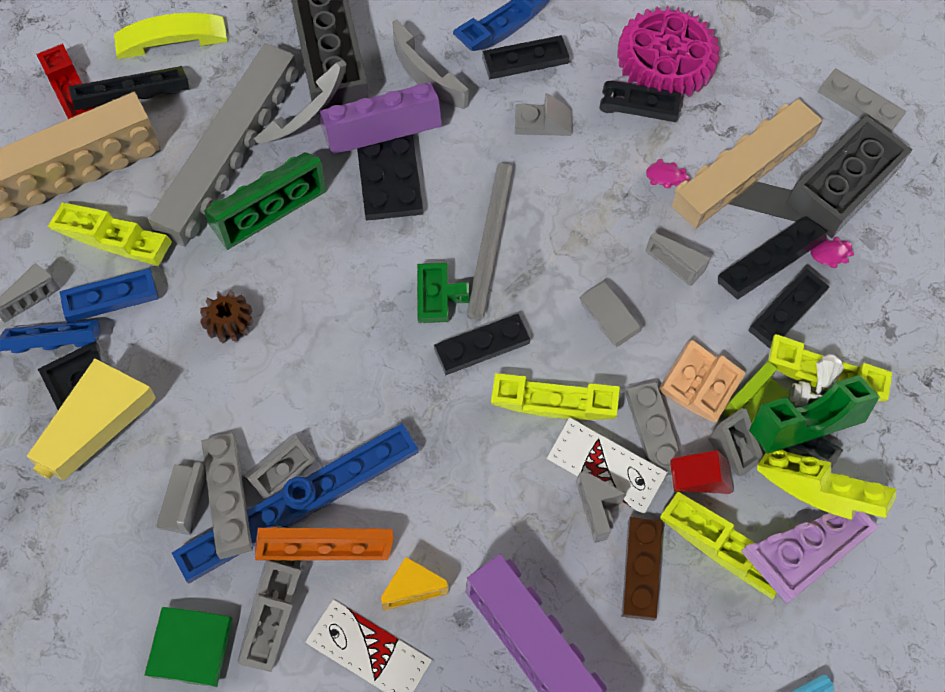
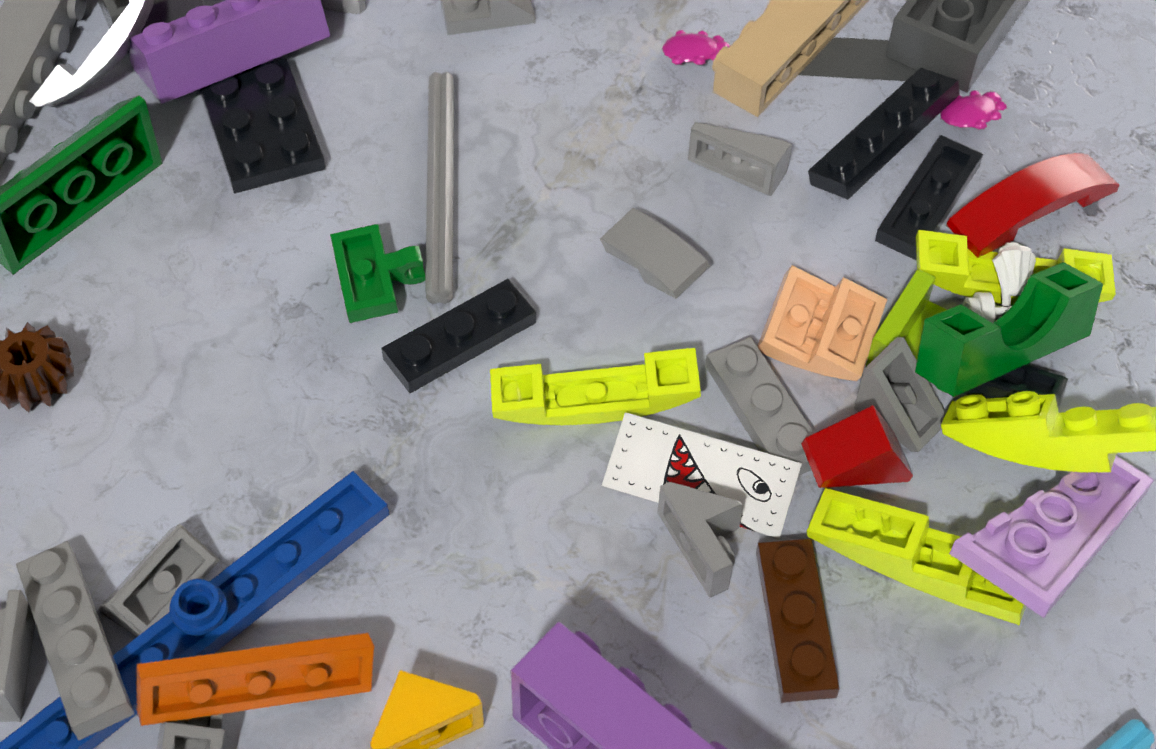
camera: 10 degrees left, 10 degrees down
none -> red slope [946,153,1120,258]

